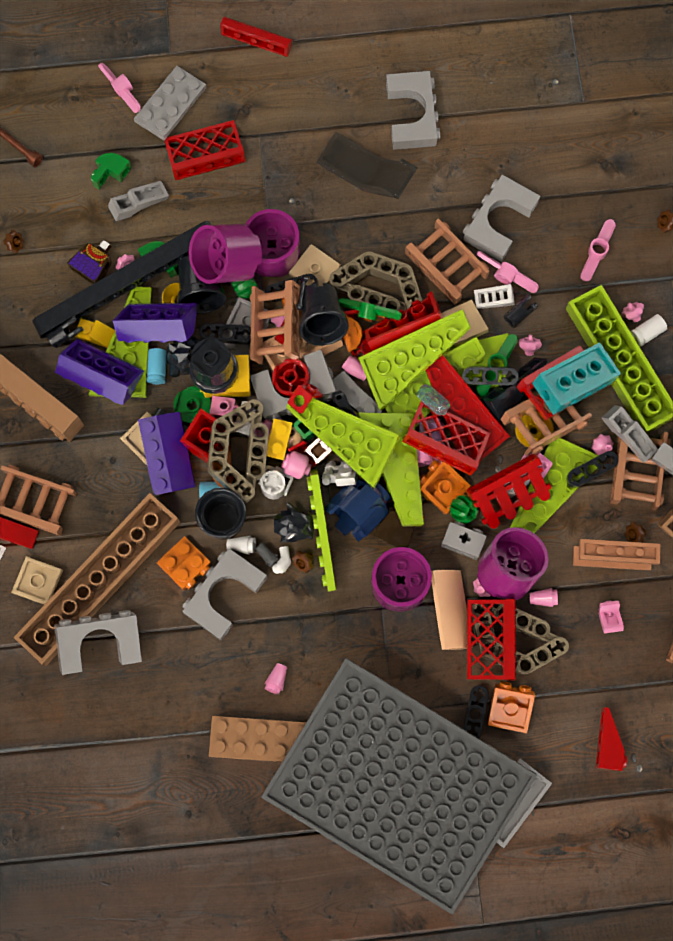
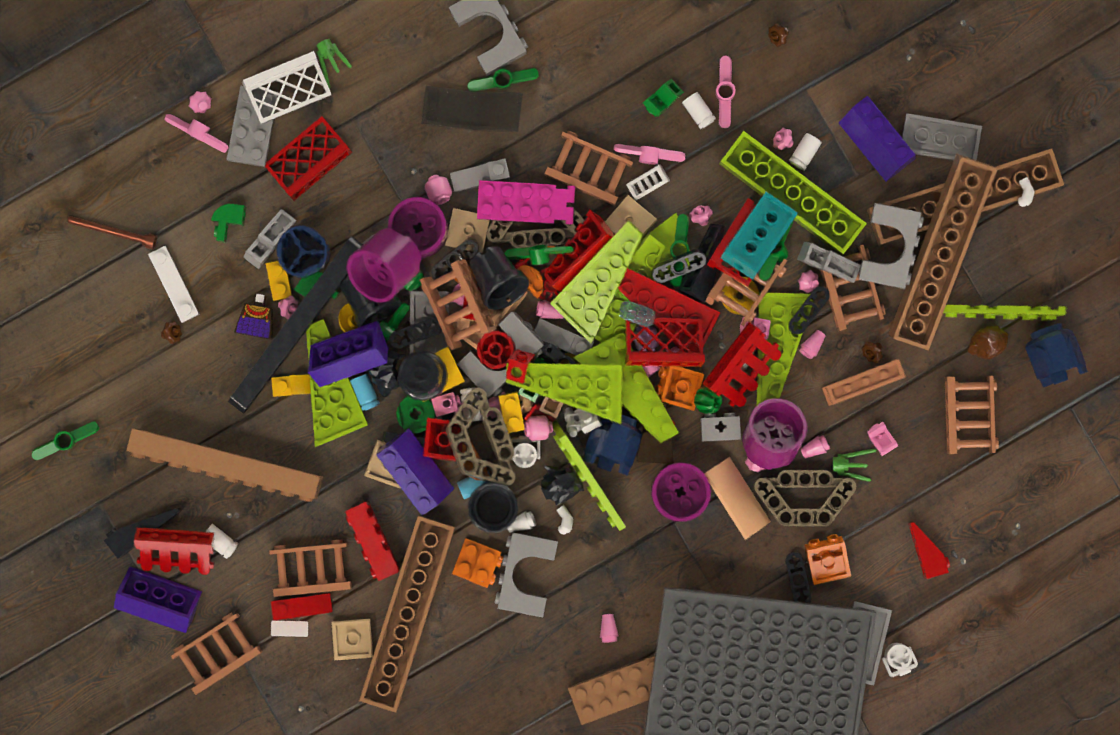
camera: 20 degrees left, 10 degrees up
black hinge [47,316,84,348] -> none
light grey arch [54,610,142,675] -> none
dark purple slope [55,339,144,405] -> none
red brick [220,17,293,57] -> none
dark grey pin [255,542,279,568] -> none
reddish brown piece [292,551,313,573] -> none
black hinge [296,276,308,310] -> none
light grey arch [463,175,541,263] -> none
red fence [467,599,516,681] -> none
black hinge [504,294,538,328] -> none
none -> white plate [148,246,200,323]
none -> bright pink piece [189,91,212,113]
none -> white fence [242,51,332,124]
none -> yellow plate [266,261,292,301]
none -> dark blue piece [276,226,330,278]
none -> bright green plant [316,39,352,89]
none -> red wedge [345,501,401,581]
none -> green piece [380,303,410,343]
none -> bright pink head [425,175,452,205]
none -> light grey slope [450,159,510,192]
none -> green piece [467,68,539,92]
none -> dark pink hinge [477,180,575,225]
none -> green brick [643,78,684,117]
none -> white piece [682,92,716,129]
none -> green piece [759,222,793,281]
none -> bright pink cone [800,330,826,359]
none -> bright green plant [833,448,877,482]
none -> white piece [882,643,918,677]

